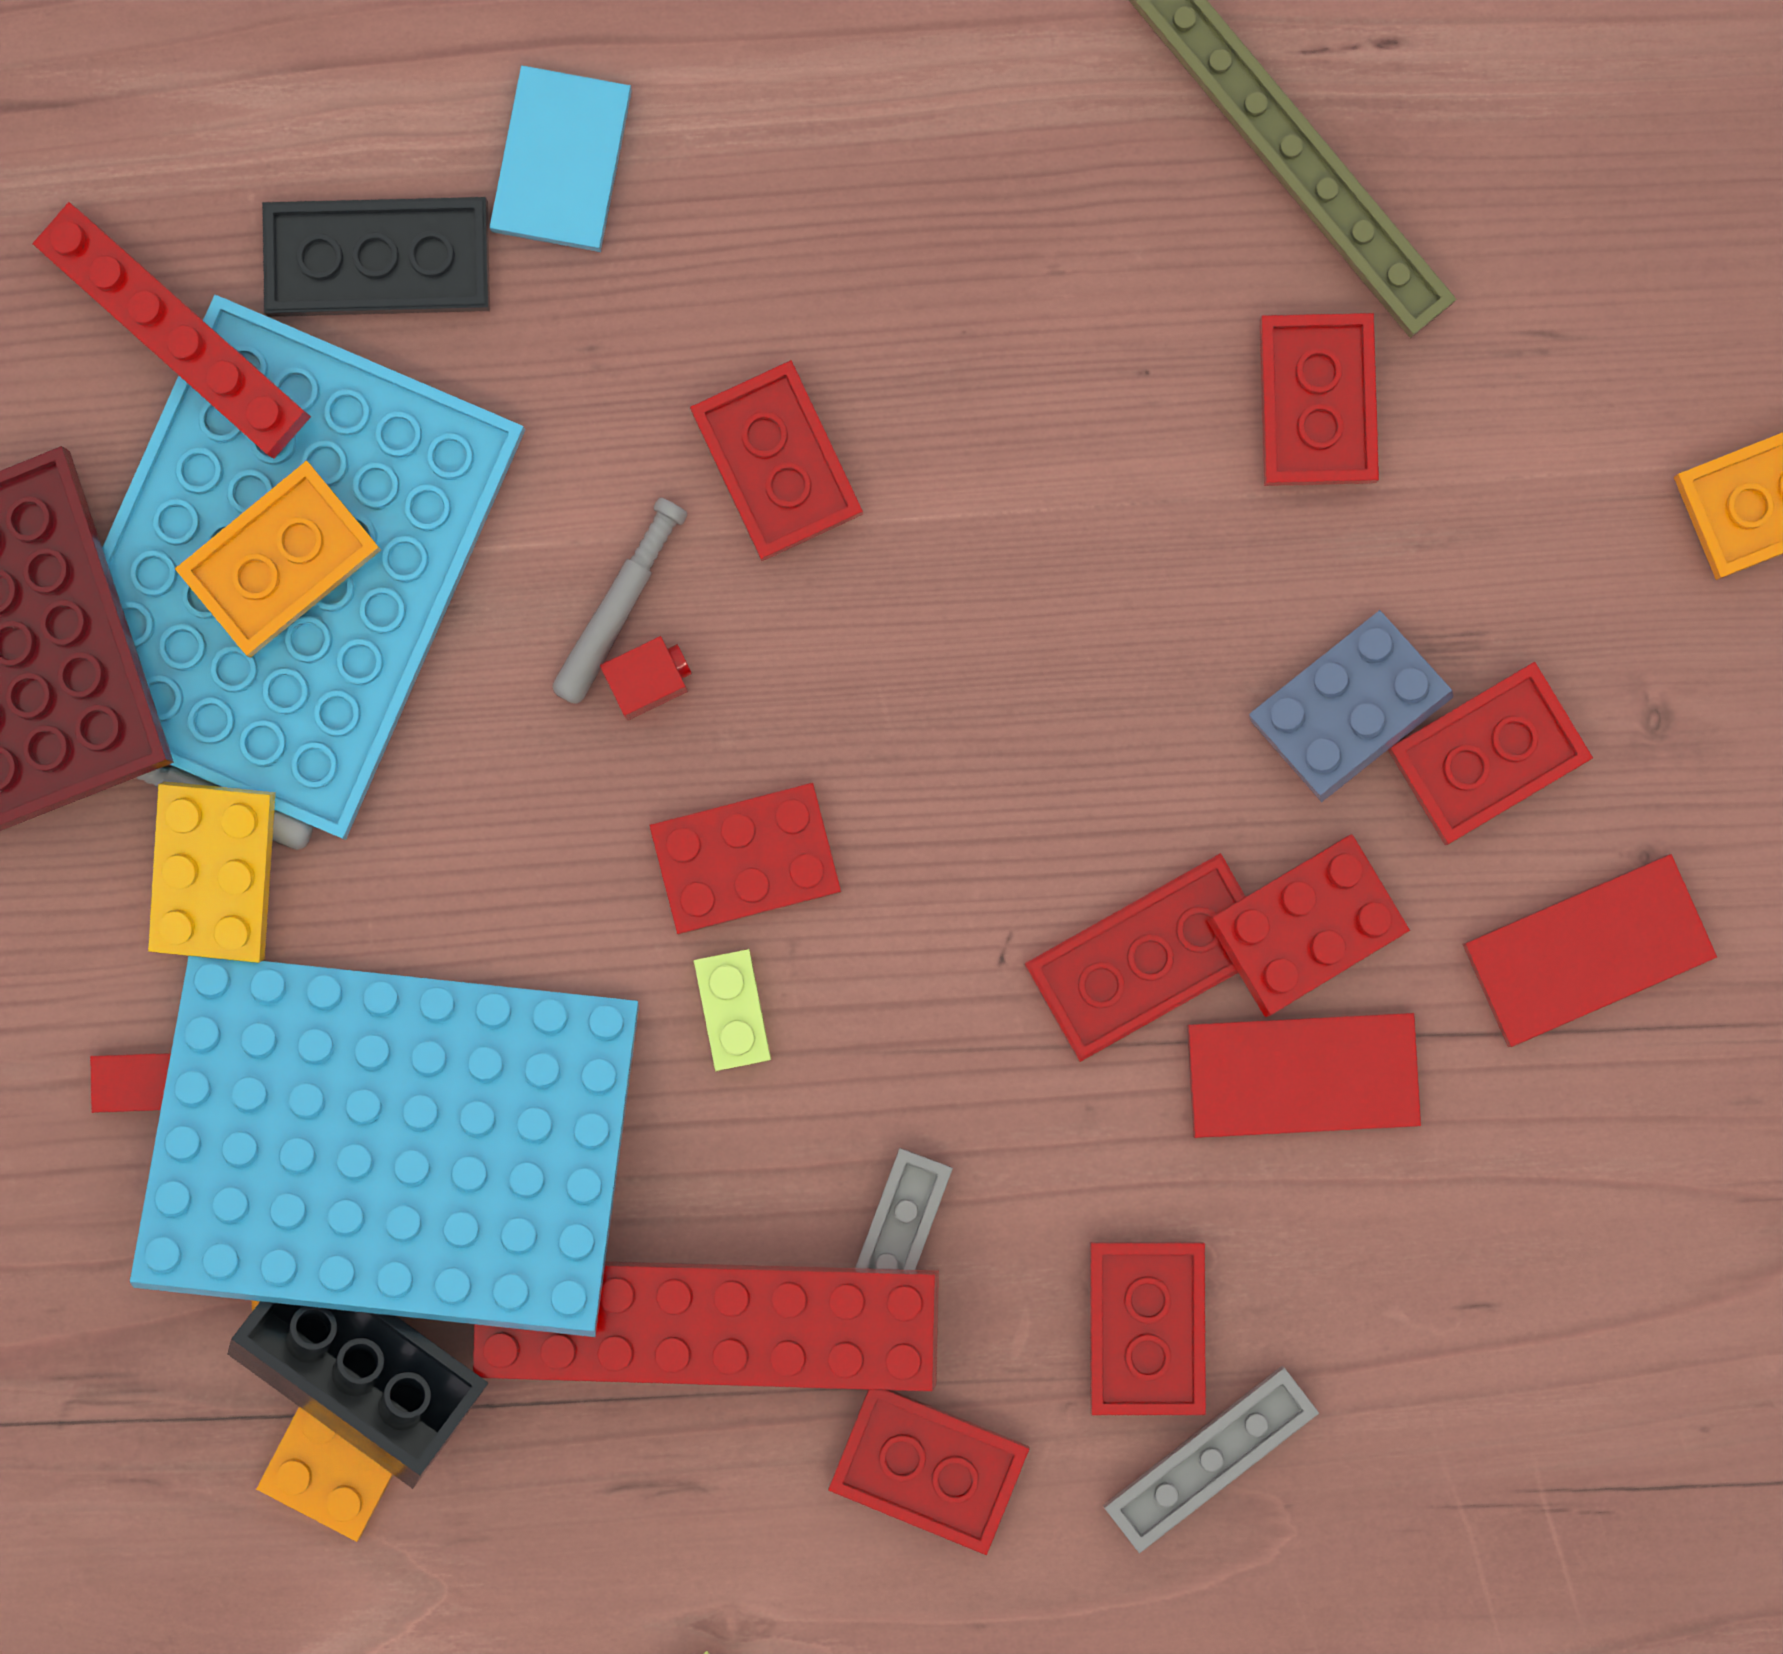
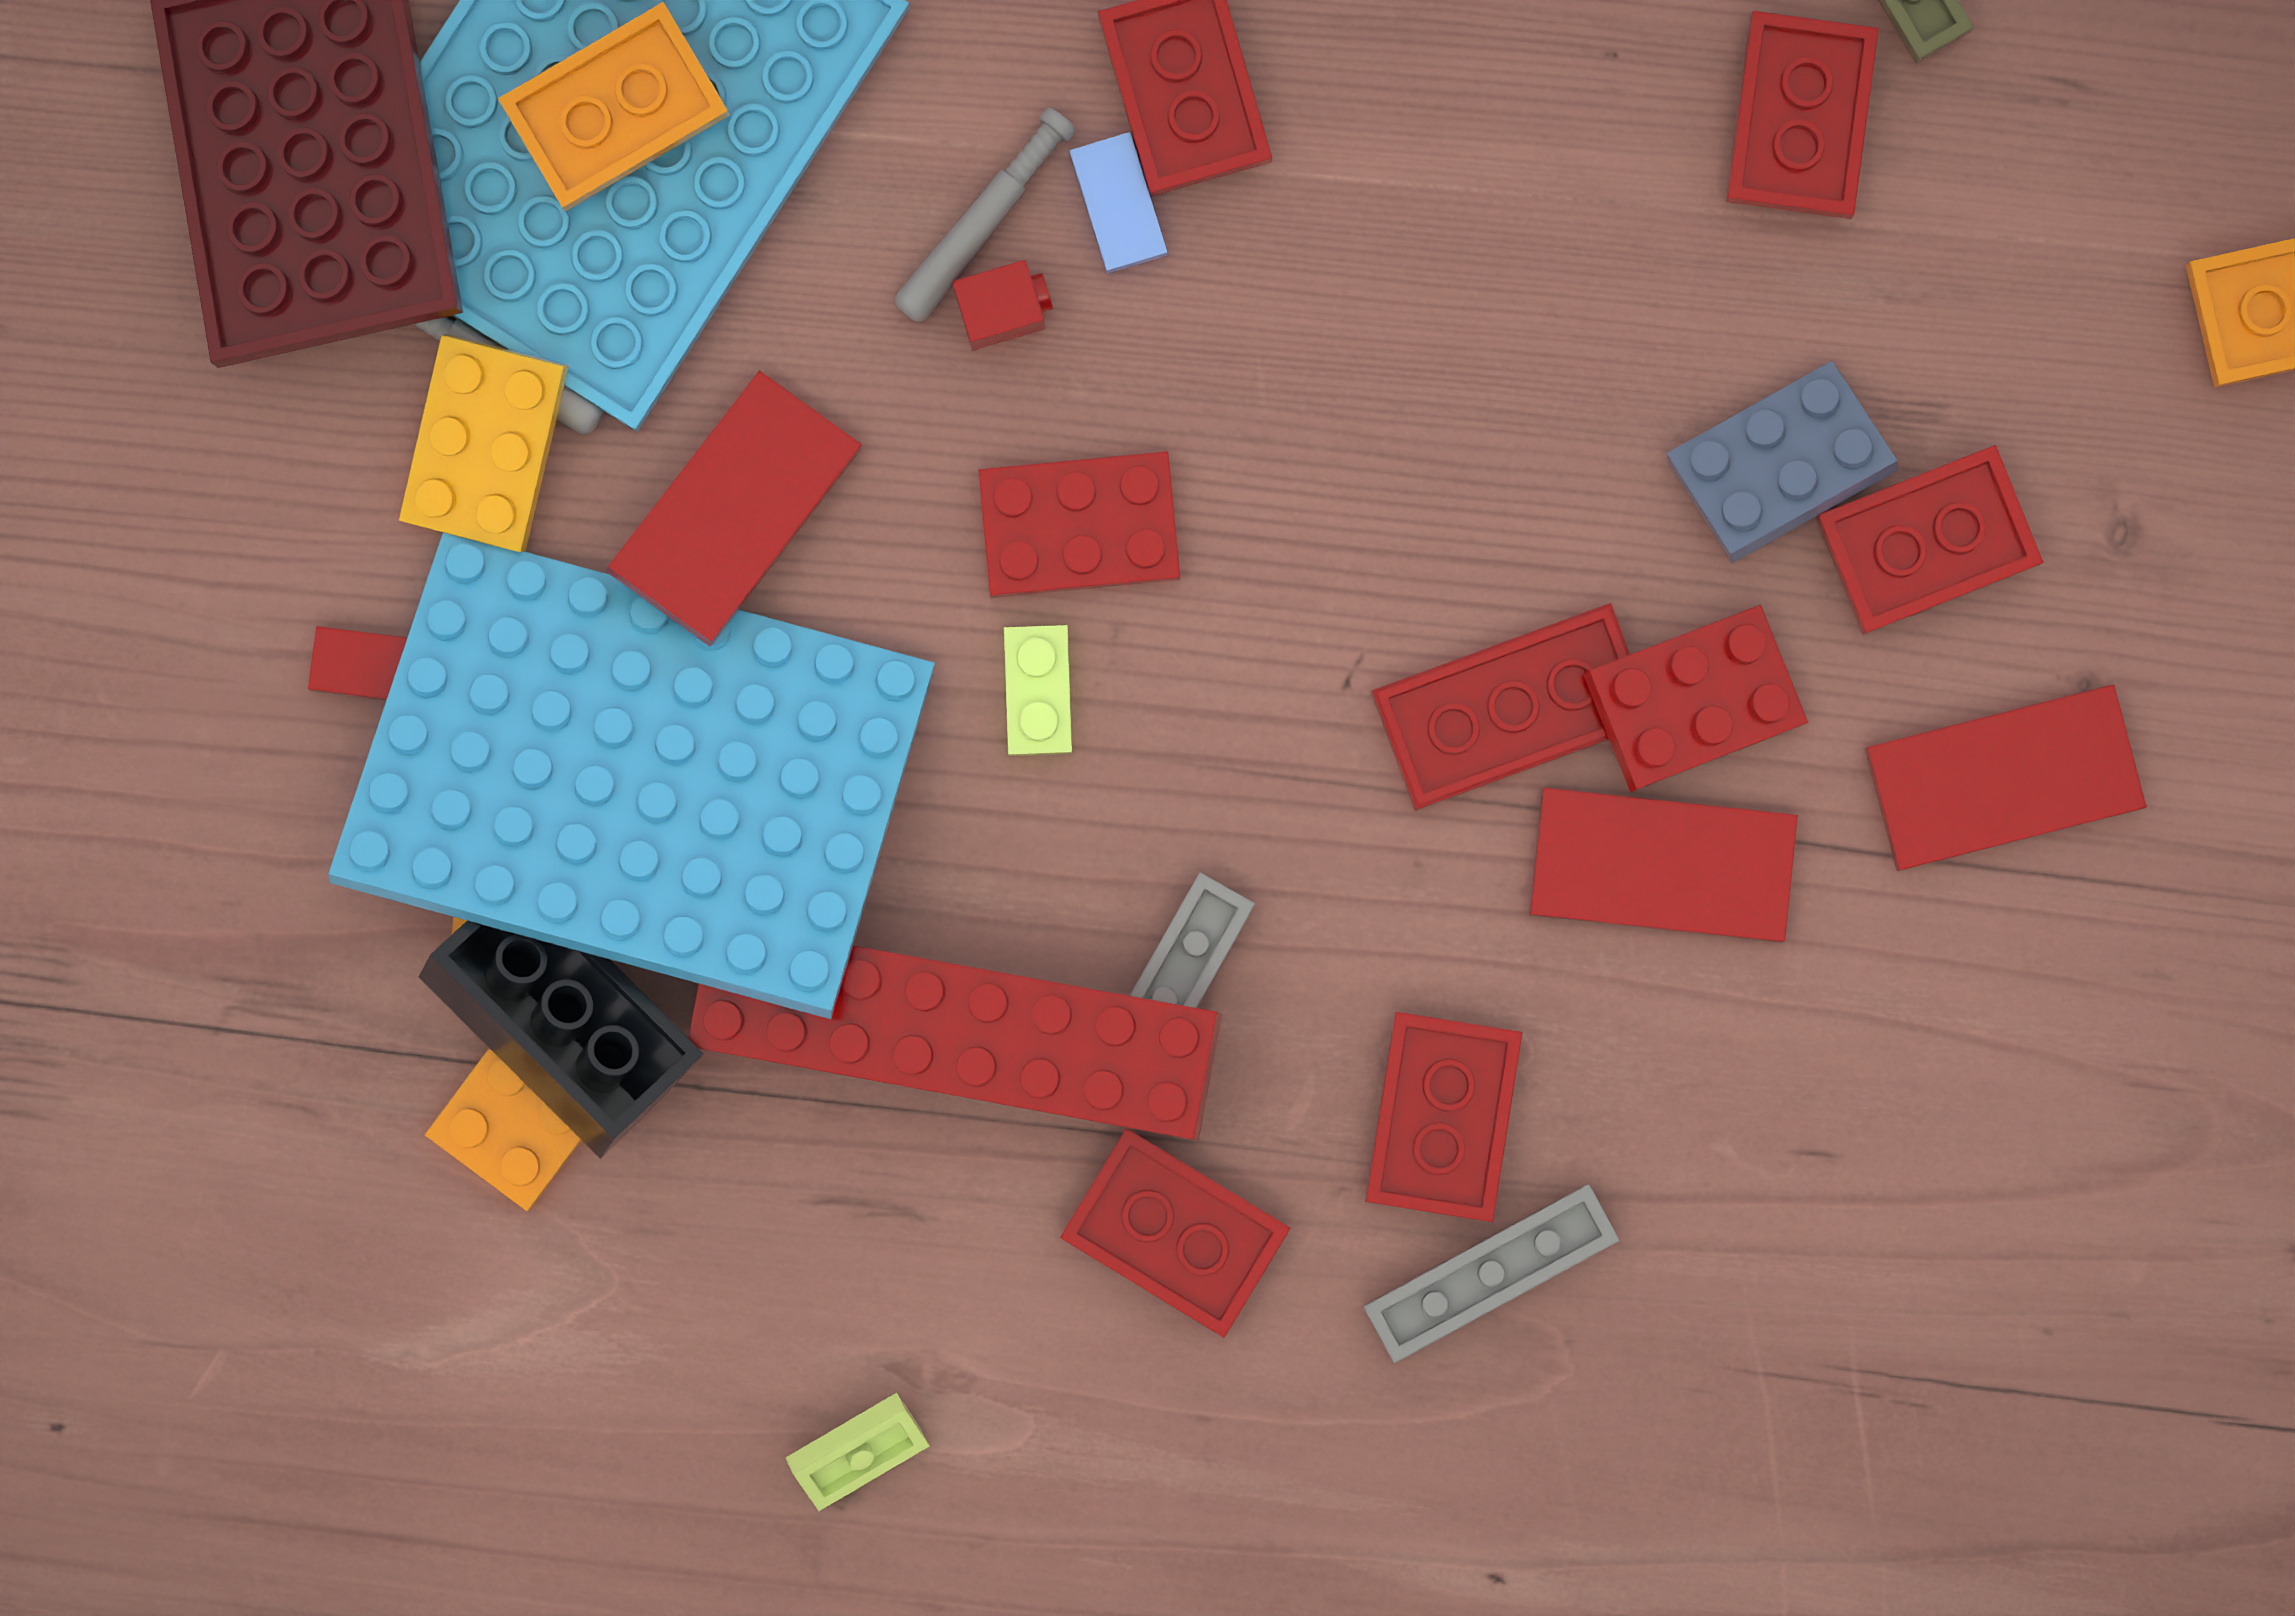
camera: 10 degrees right, 0 degrees up
none -> red tile [607,371,862,647]
none -> light blue tile [1069,132,1167,274]

